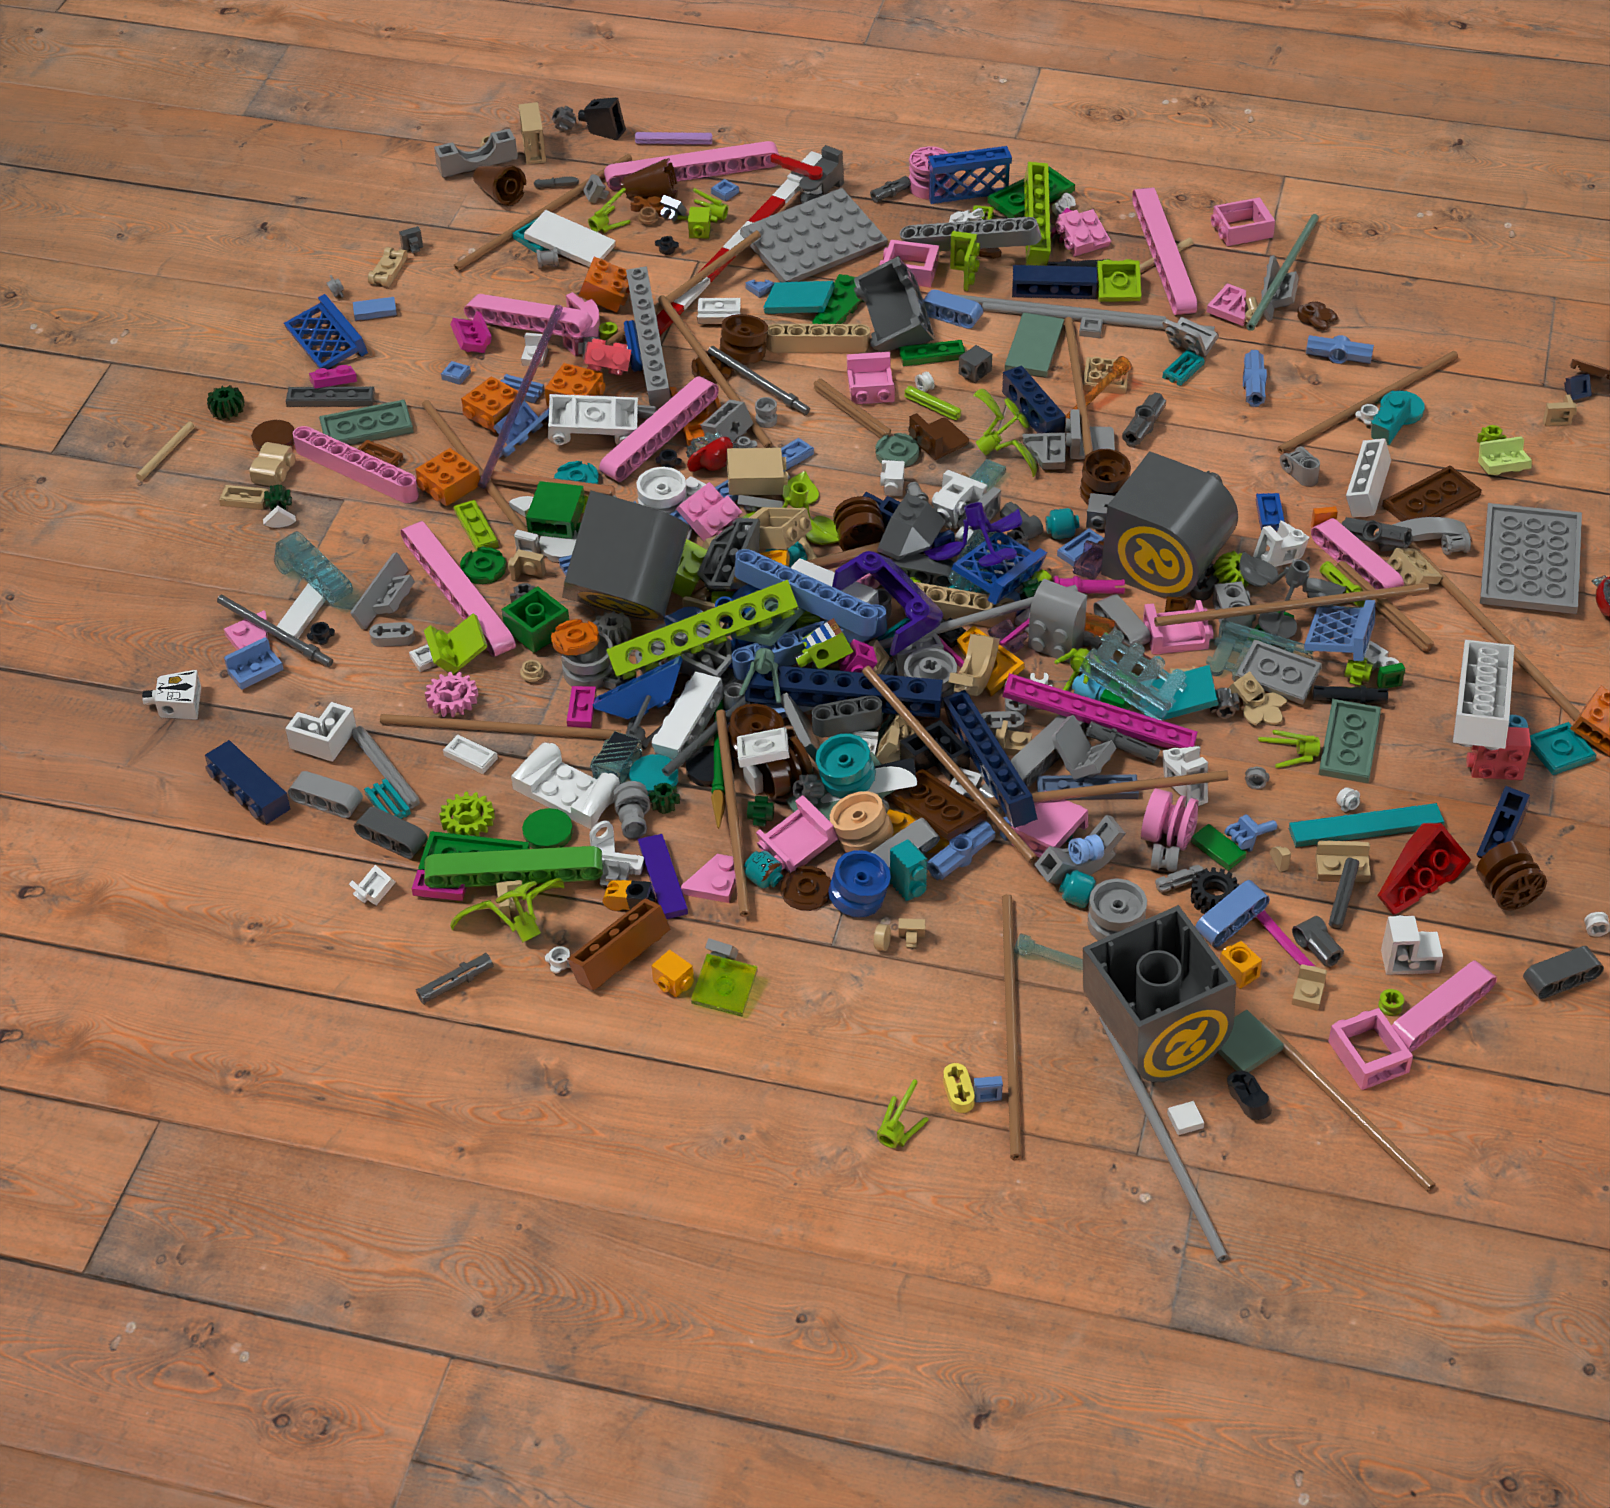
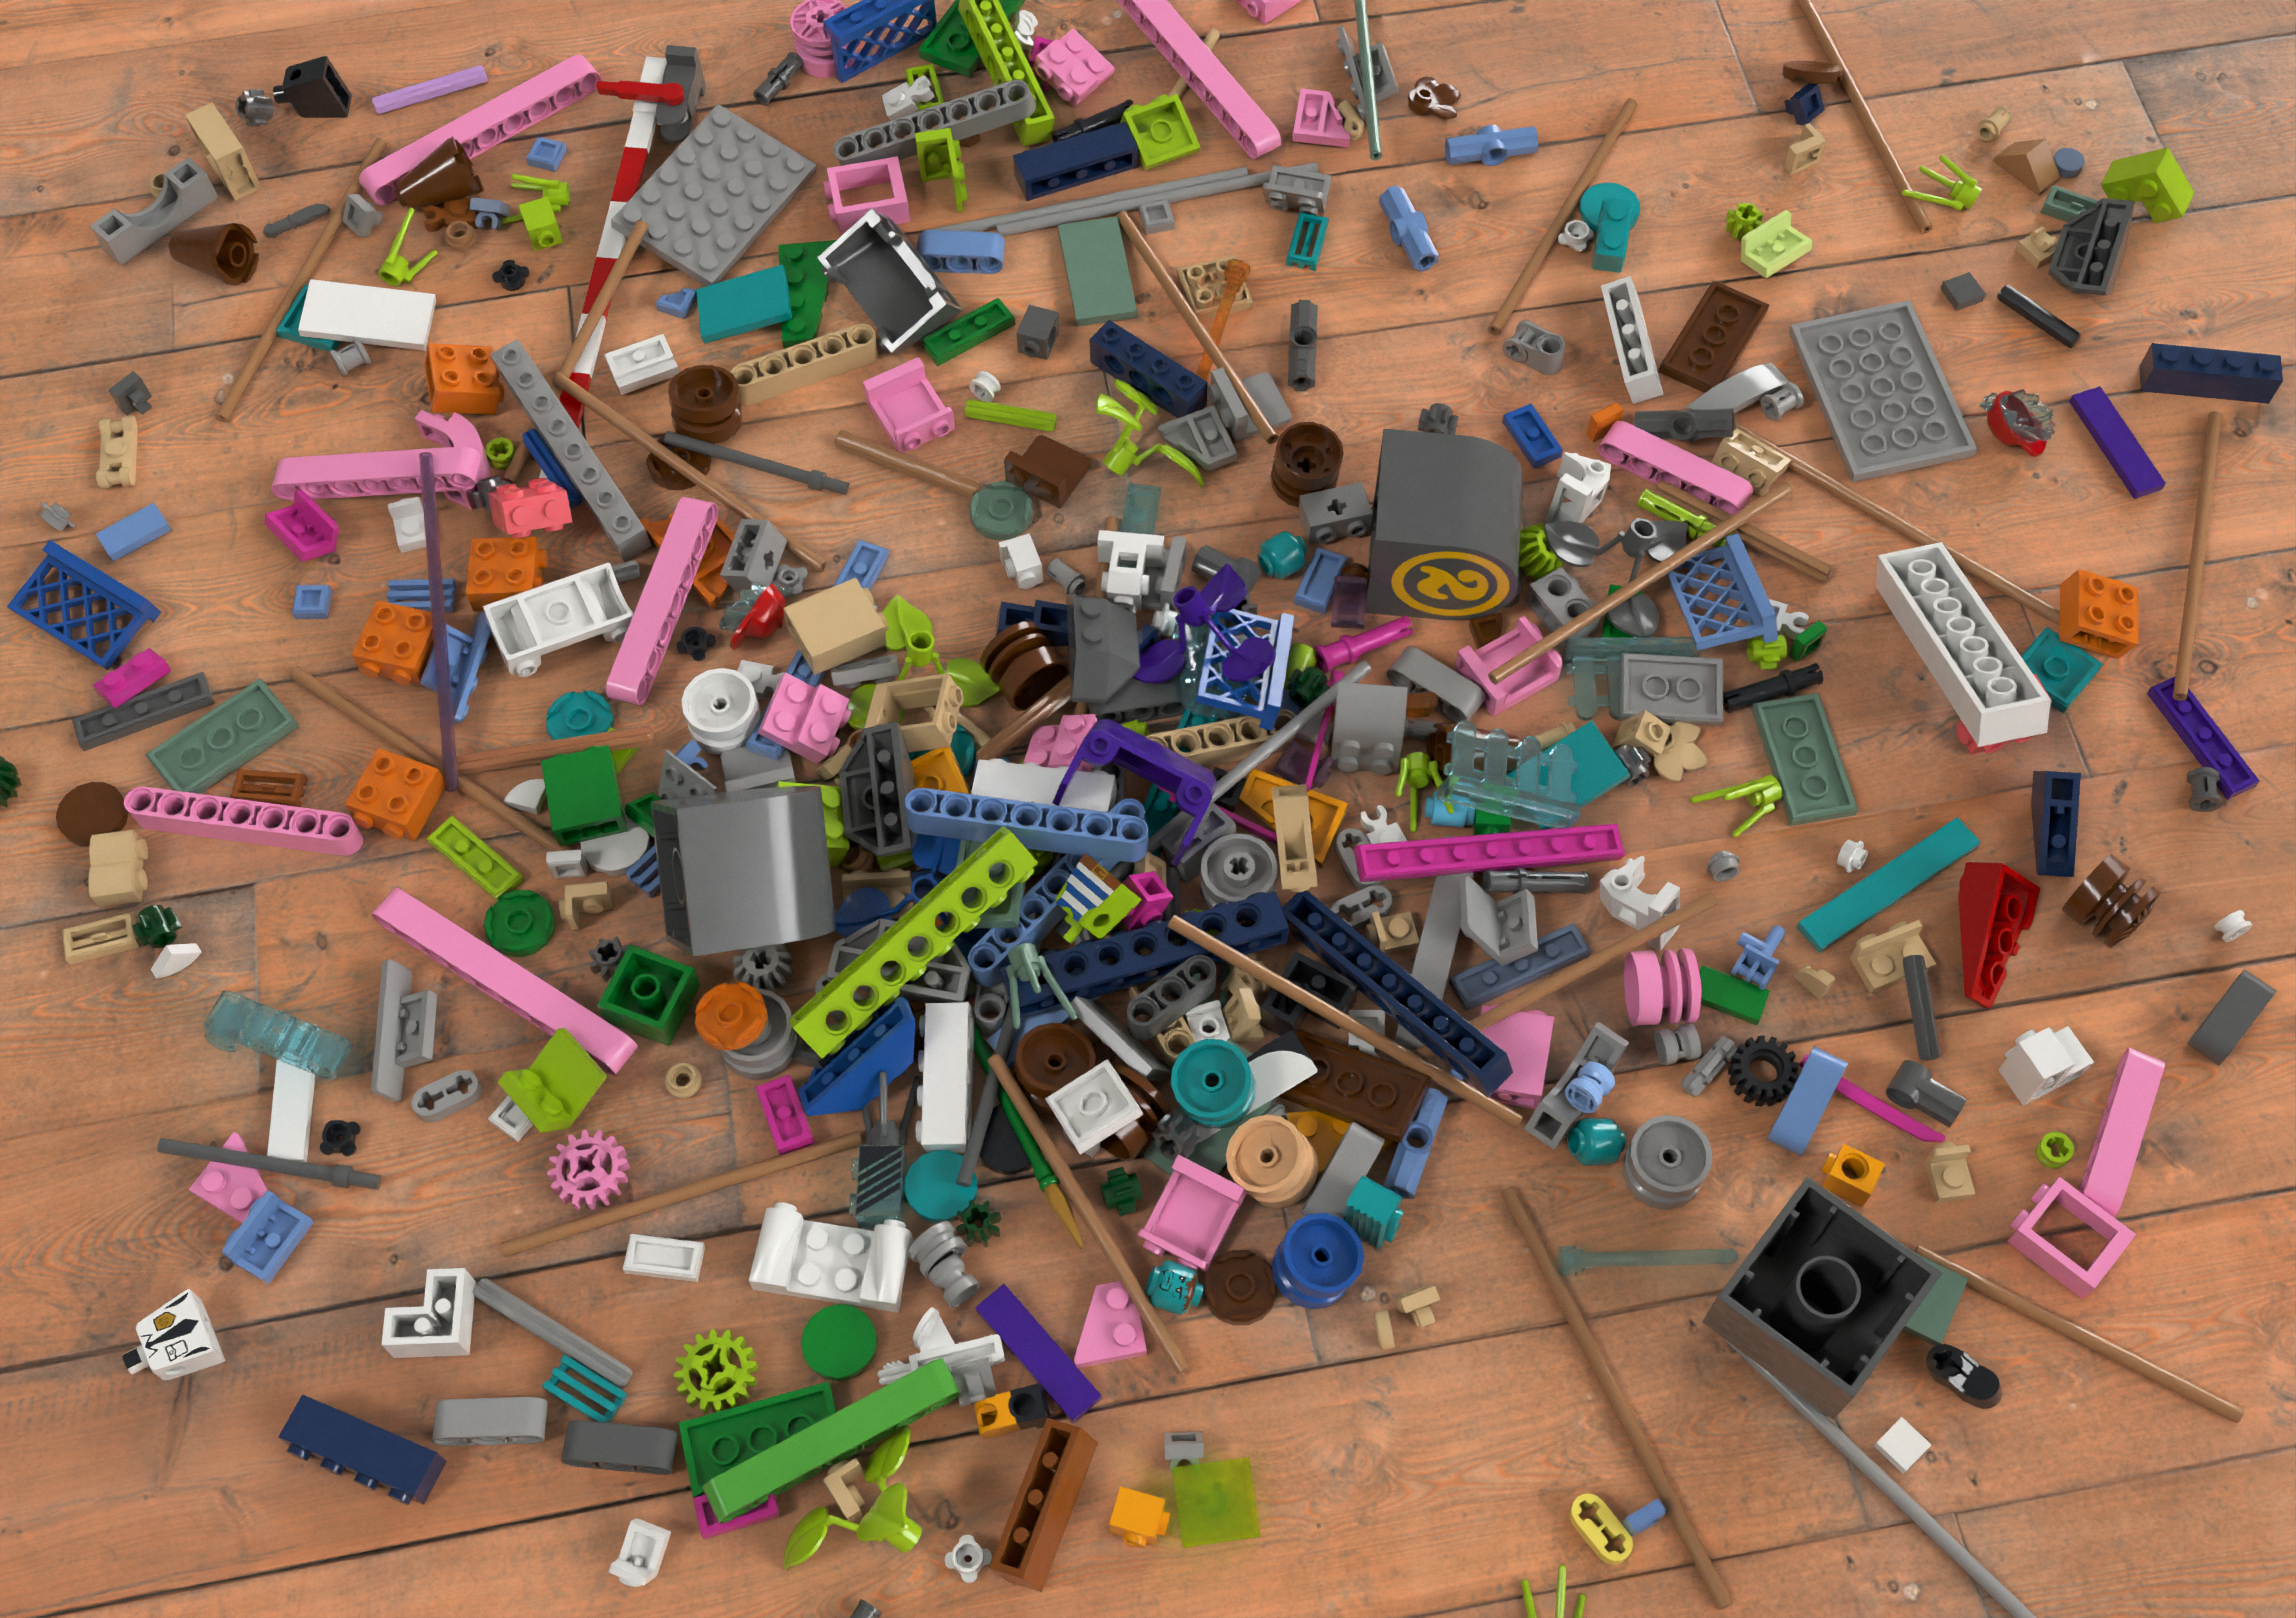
camera: 25 degrees left, 15 degrees up
light grey wheel [755,397,777,428] -> none

